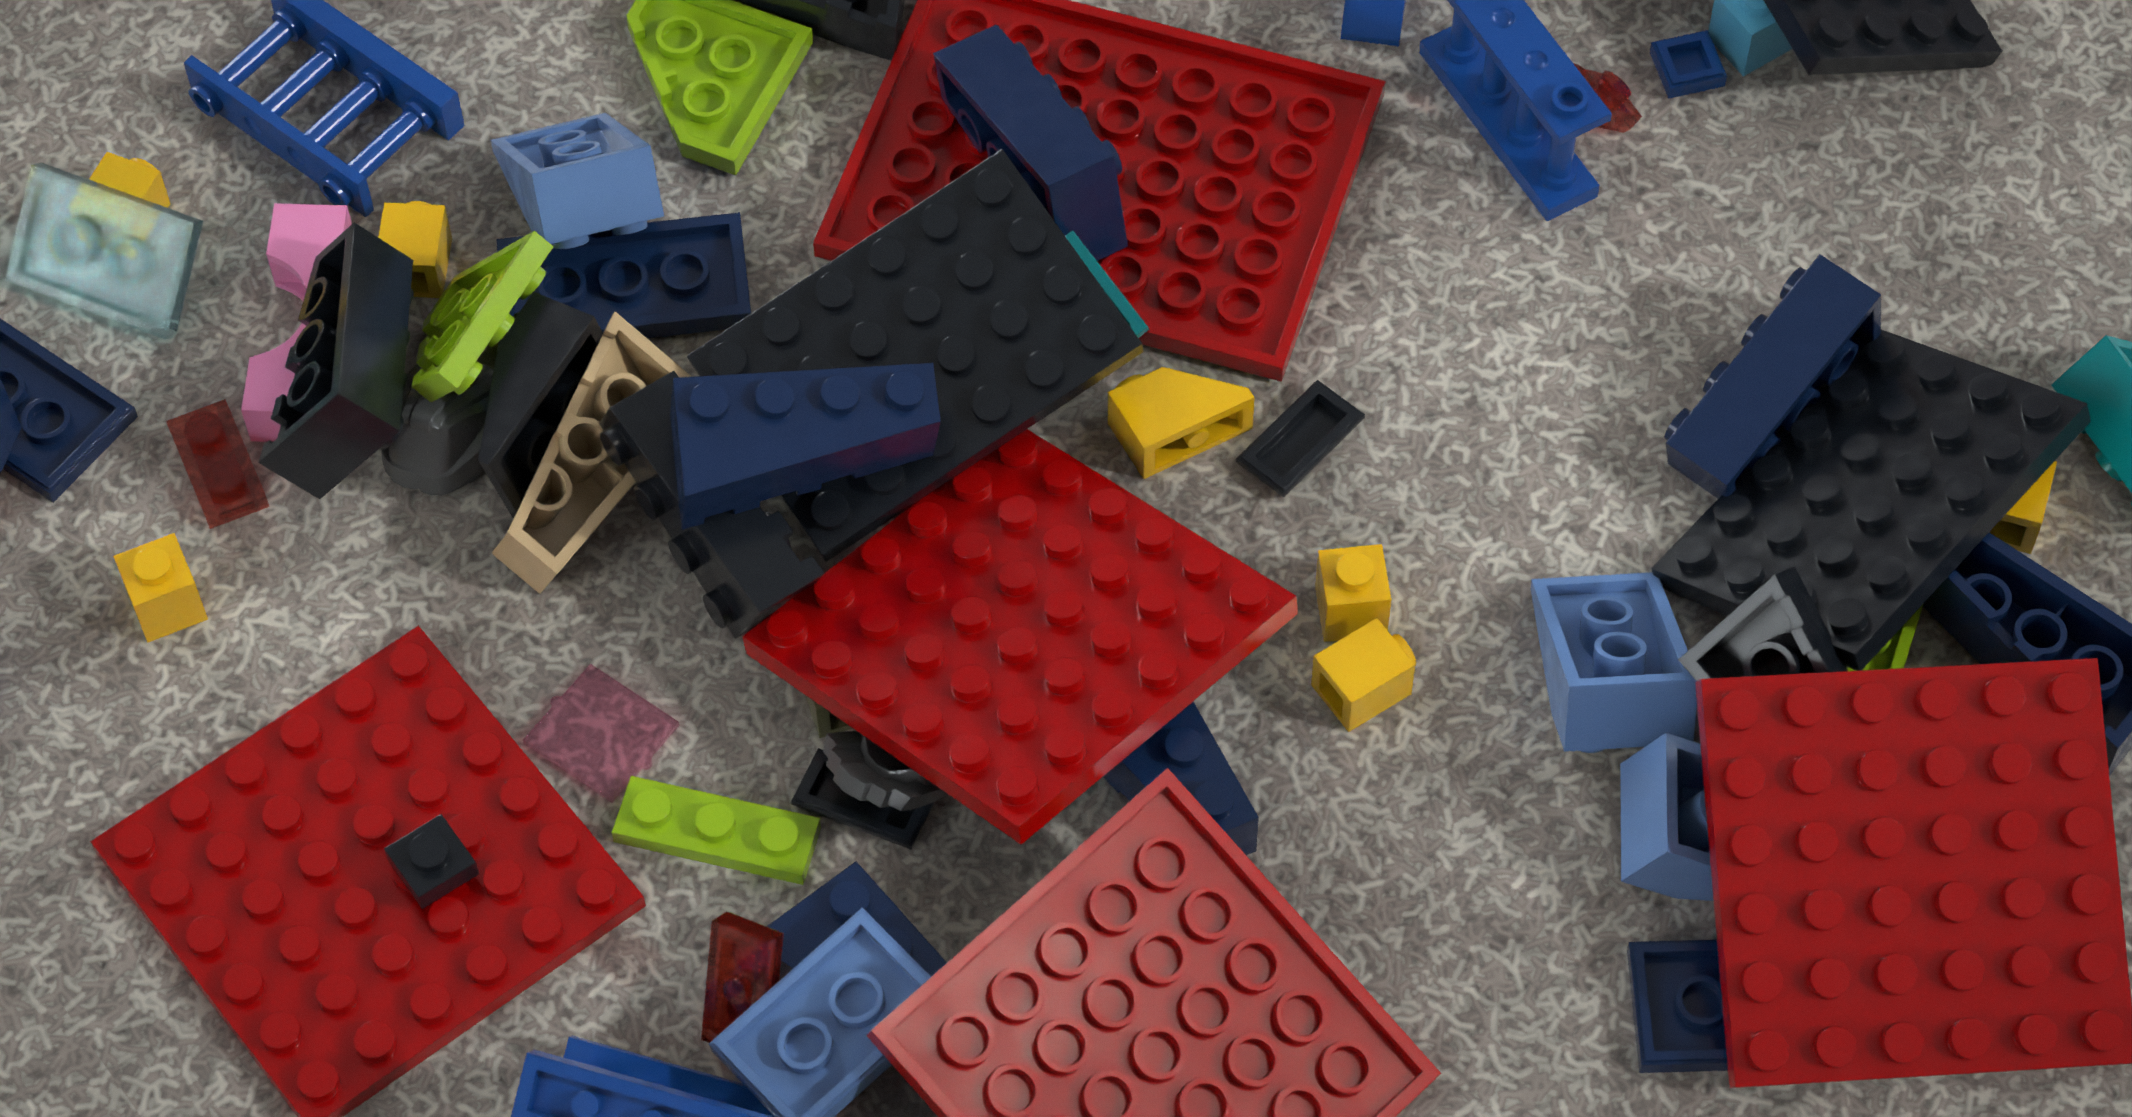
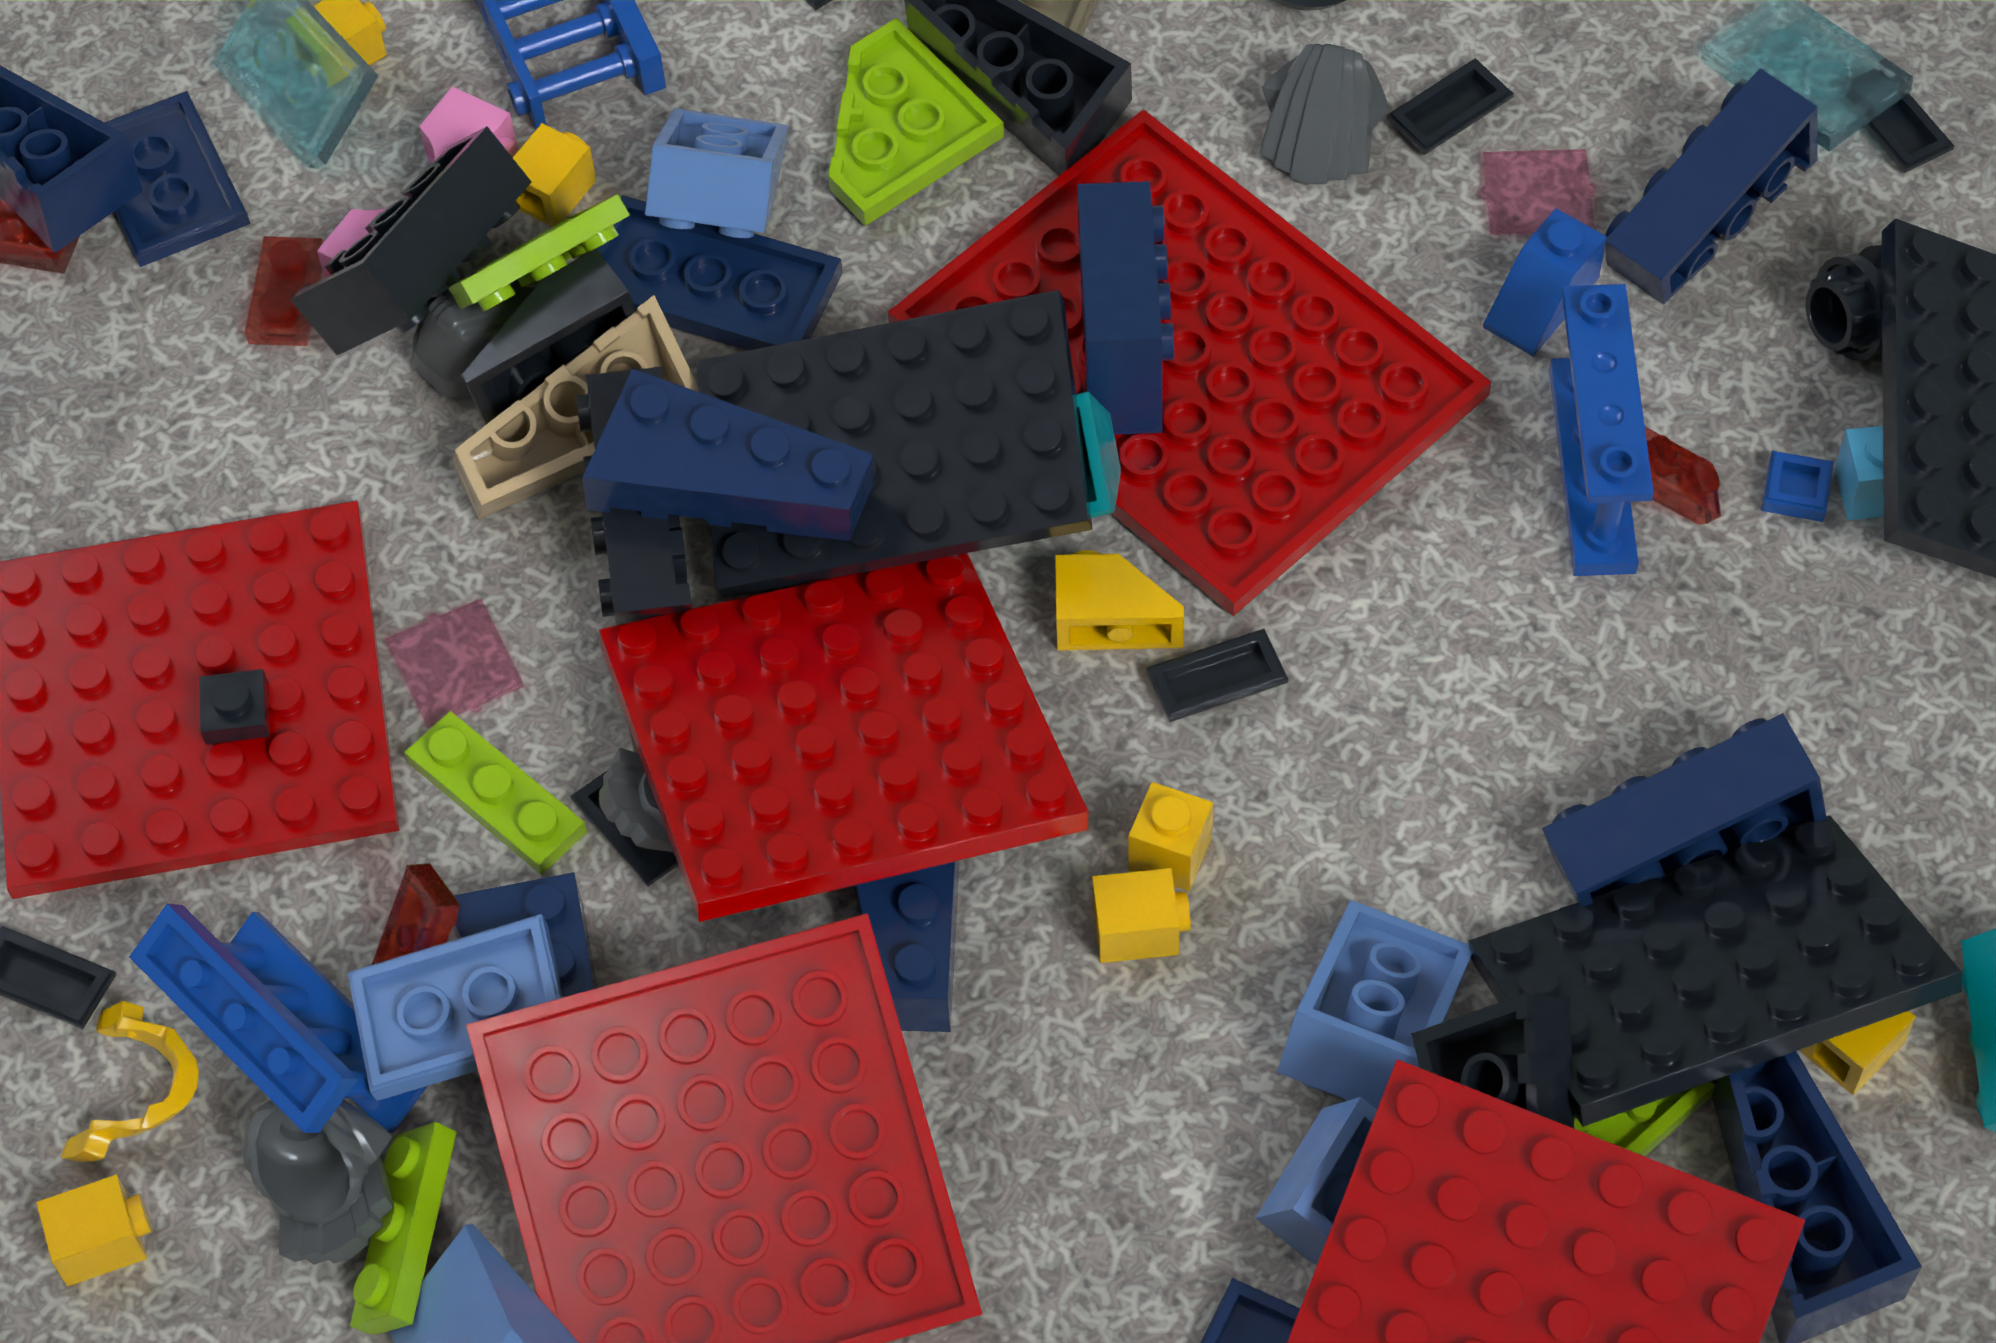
camera: 30 degrees right, 0 degrees up
yellow brick [113,533,208,643] -> none

